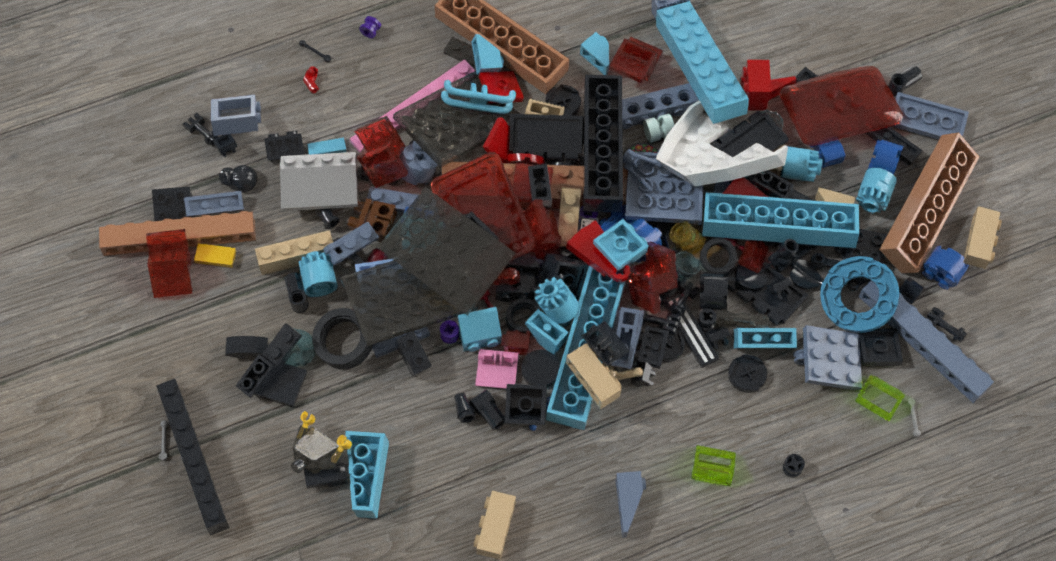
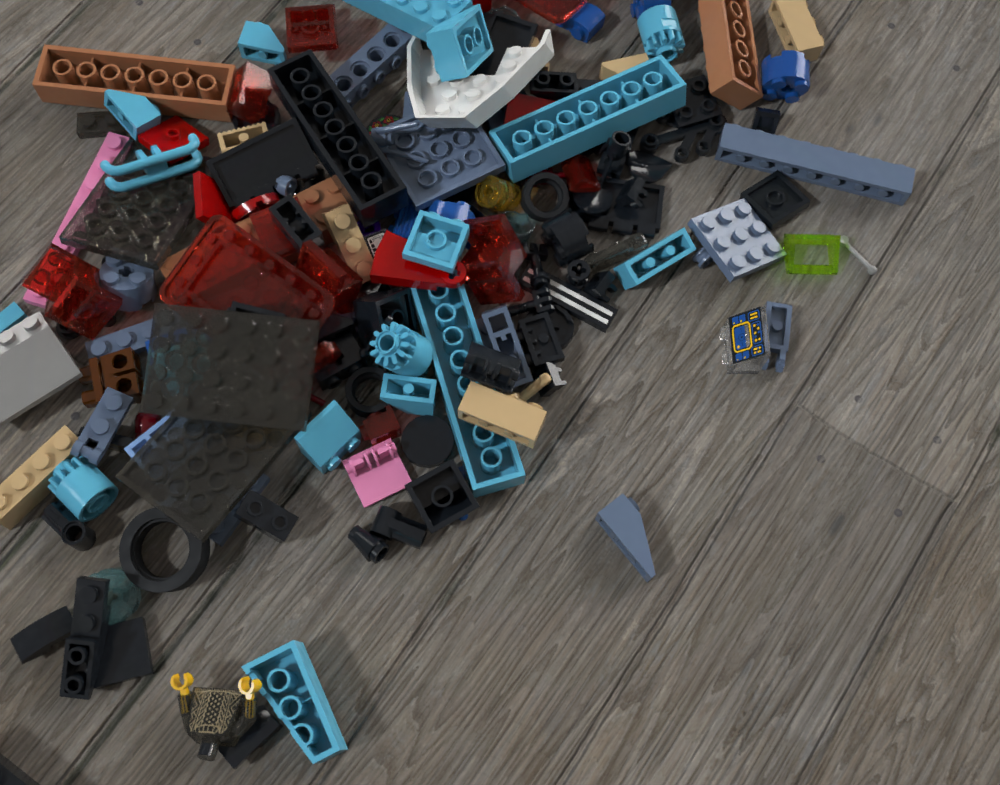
camera: 35 degrees left, 5 degrees up
black bush [316,208,340,229] -> none
dark purple wheel [440,320,459,344] -> none
tan brick [474,491,516,560] -> none
light aqua wheel [643,114,674,143] -> none
clear neon green tile [691,445,736,487] -> none
black tile [728,354,768,393] -> none
medium azure gear [781,146,822,182] -> none
black wheel [782,454,805,478] -> none
dark azure plate [820,256,900,333] -> none
black hinge [927,307,967,342] -> none
none -> clear red brick [226,61,273,124]
none -> sand blue hinge [275,175,297,196]
none -> medium azure slope [426,4,494,82]
none -> slope [720,306,771,374]
none -> sand blue hinge [759,301,792,373]

